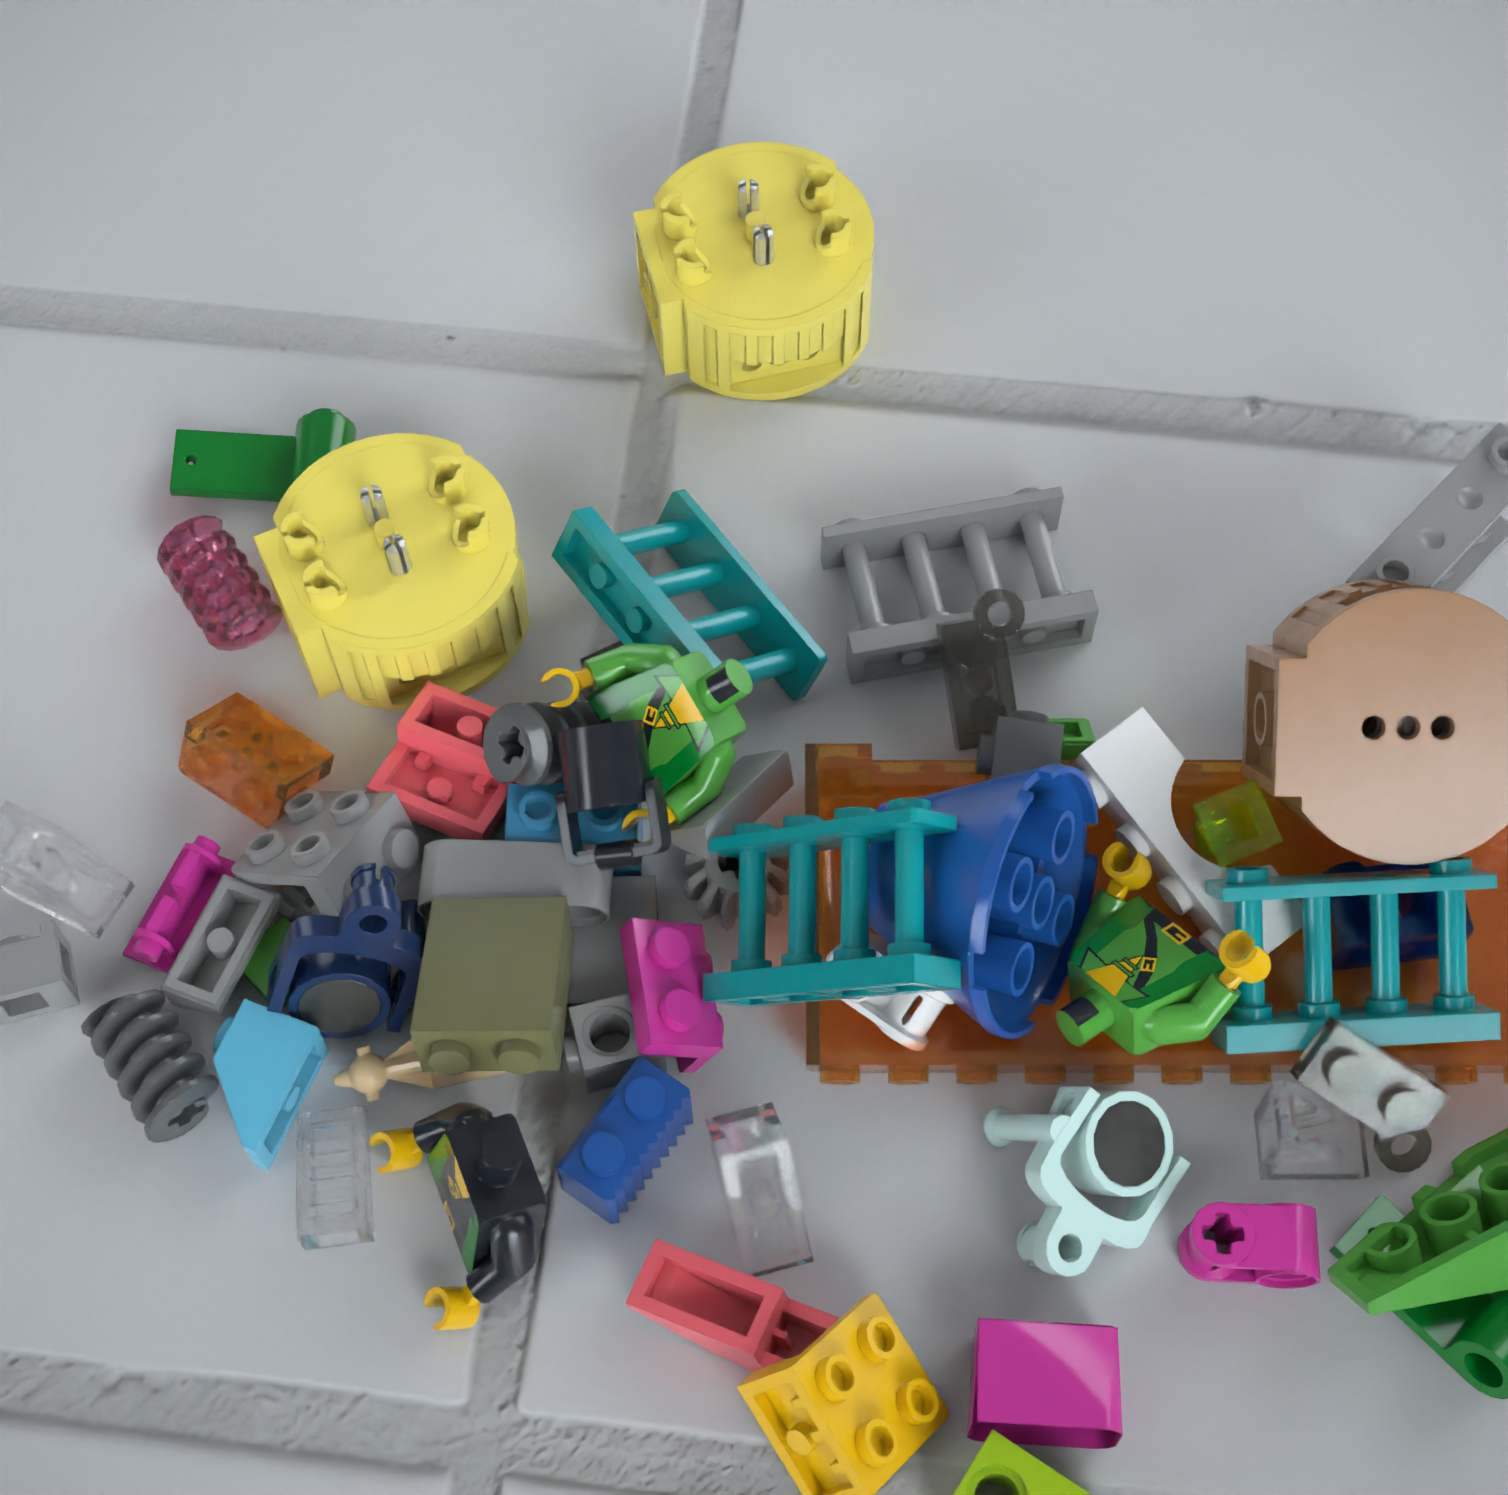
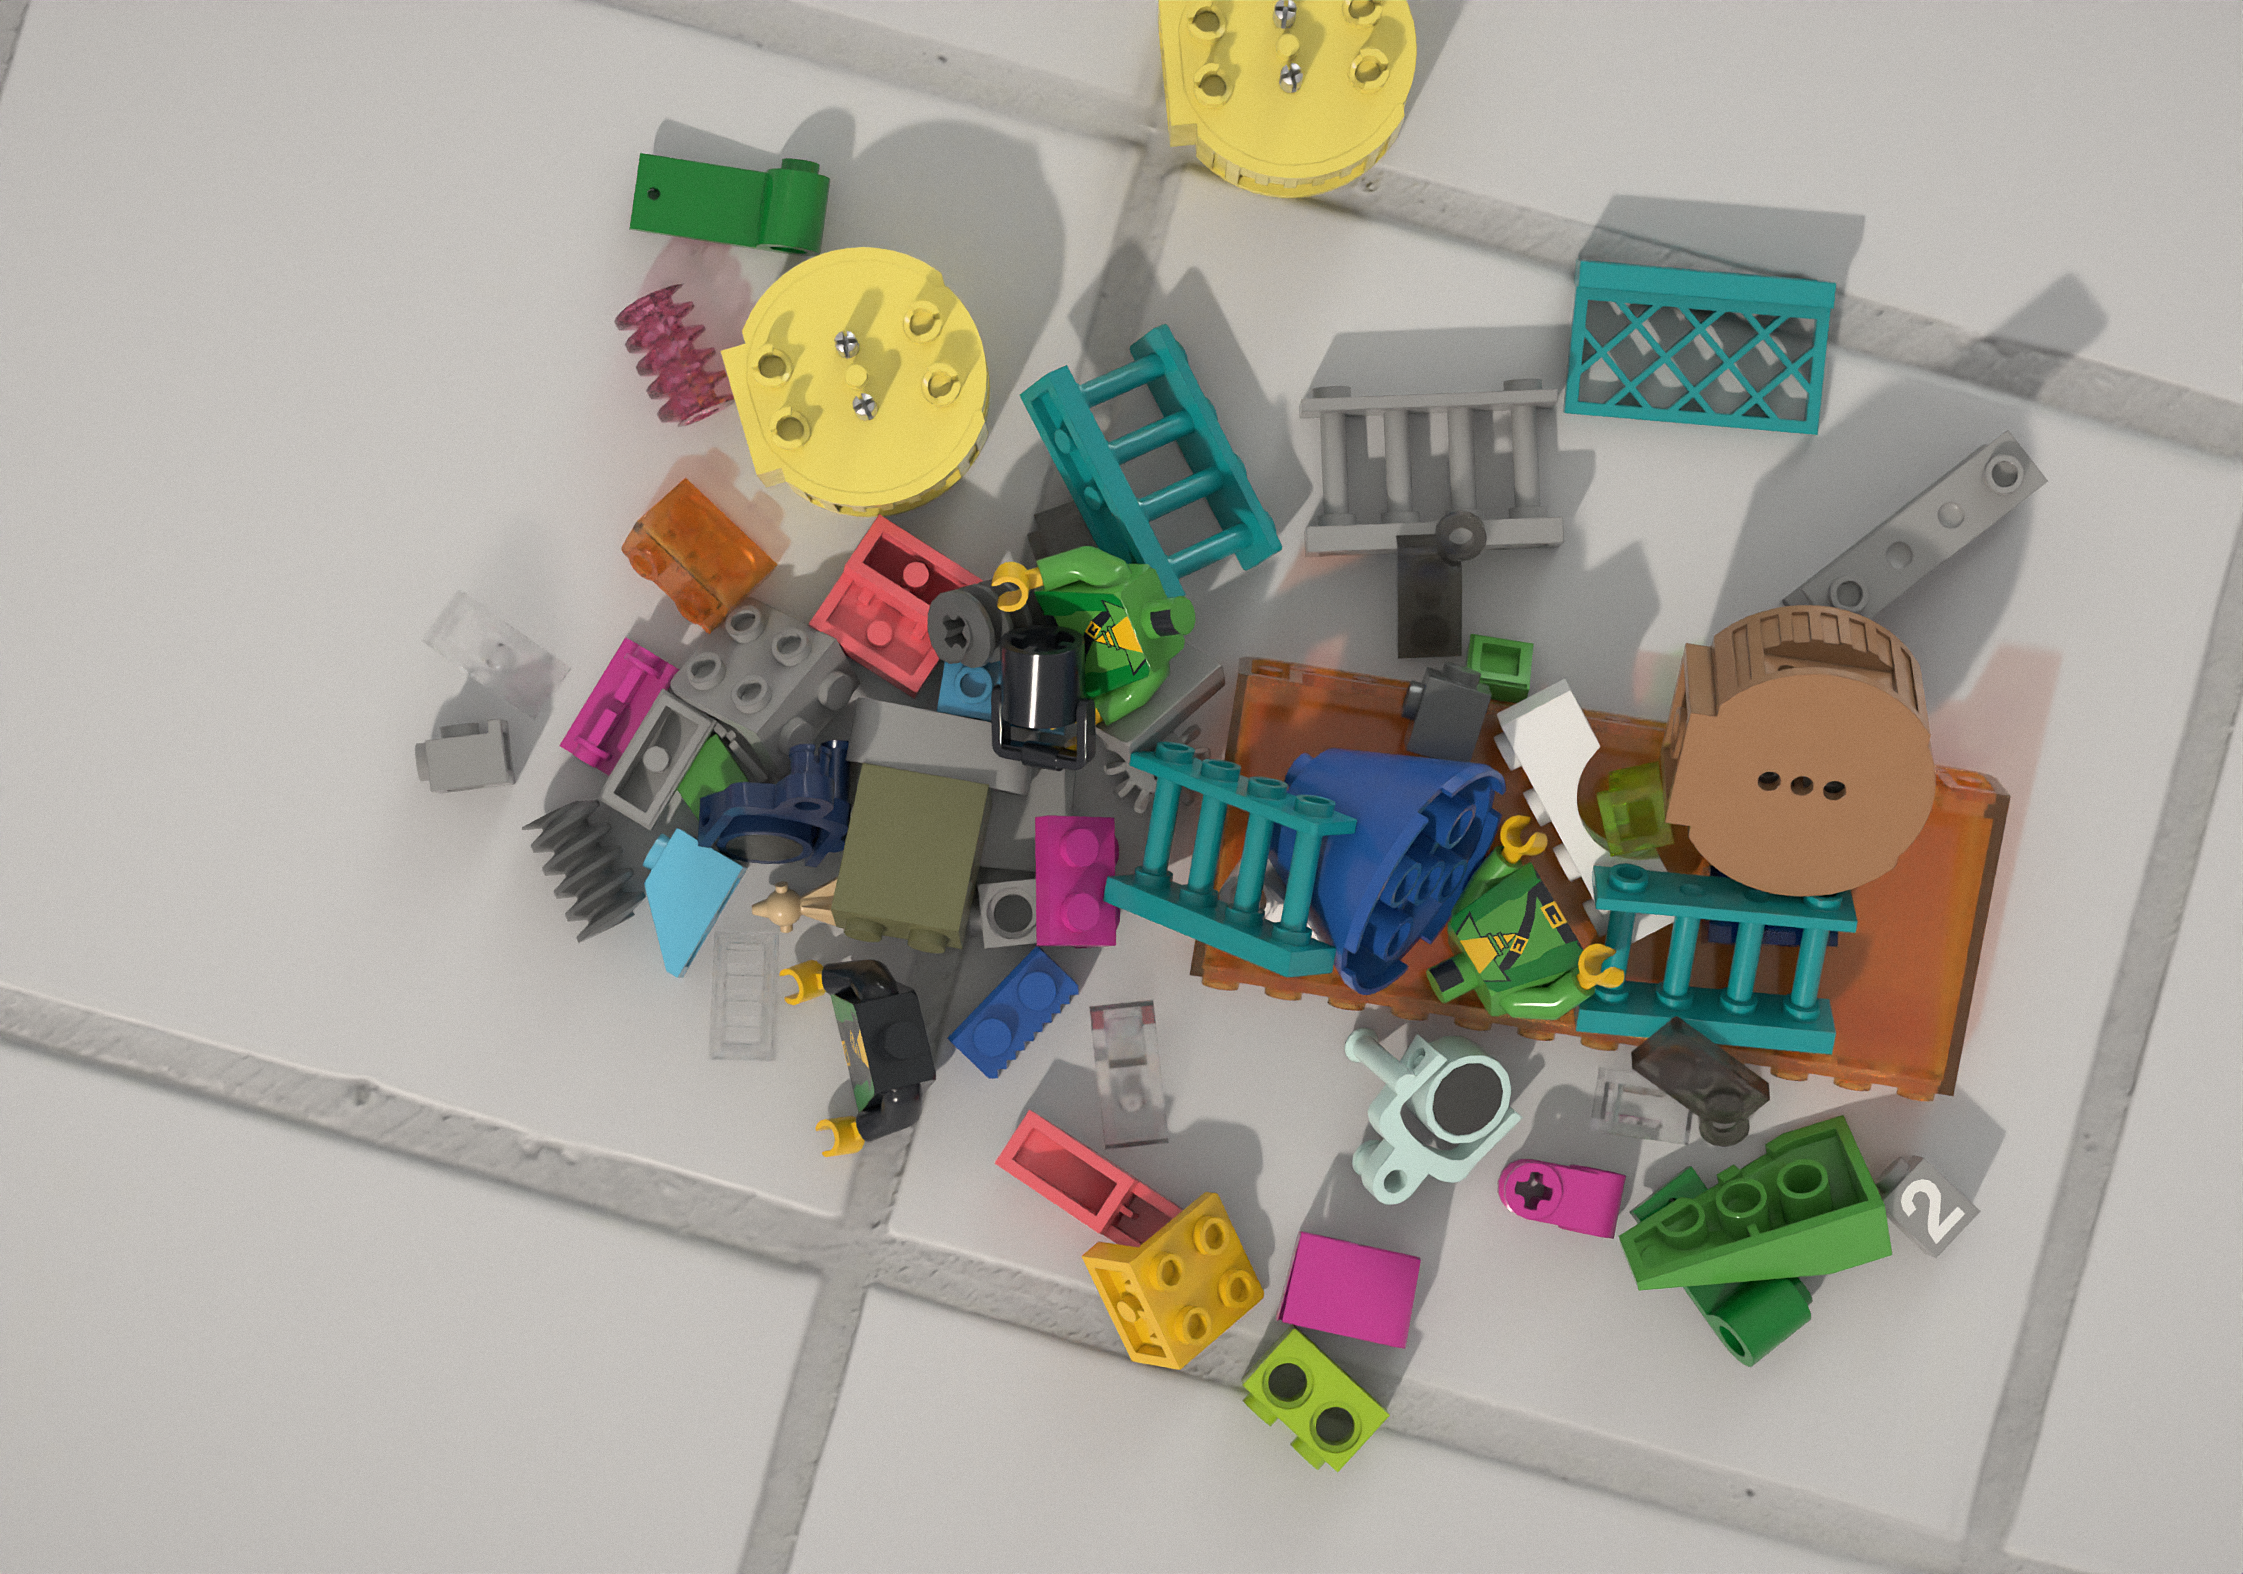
camera: 10 degrees right, 25 degrees up
none -> teal fence [1563,259,1836,435]

